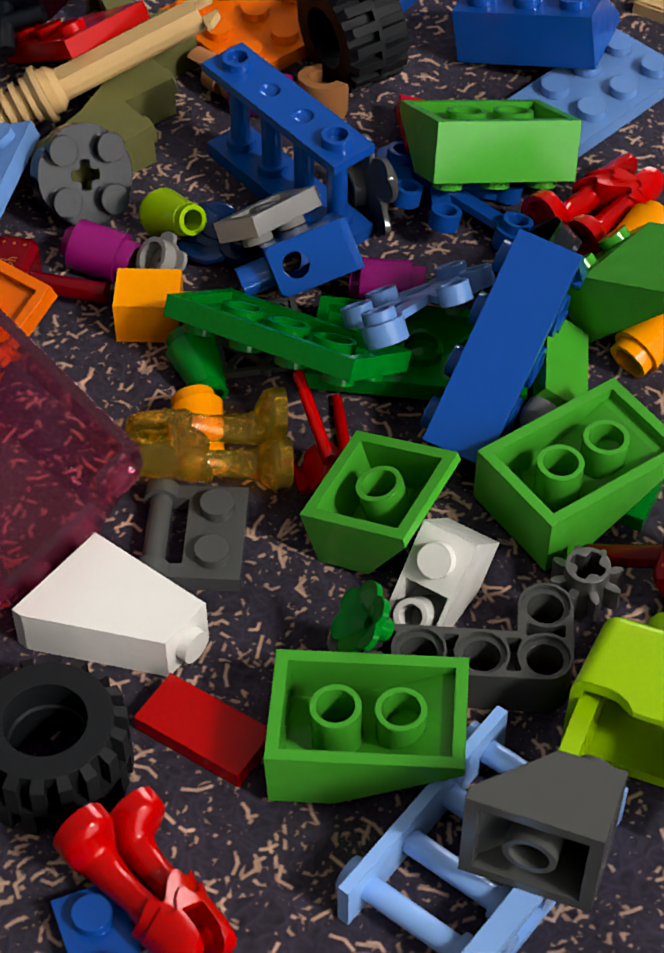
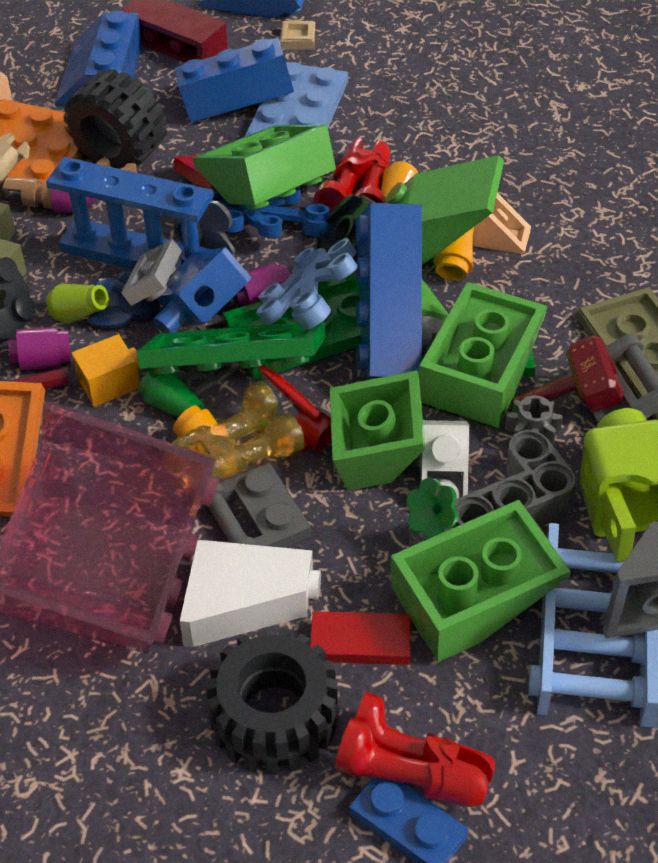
camera: 30 degrees left, 0 degrees up
light grey plate [136,231,188,271] -> none

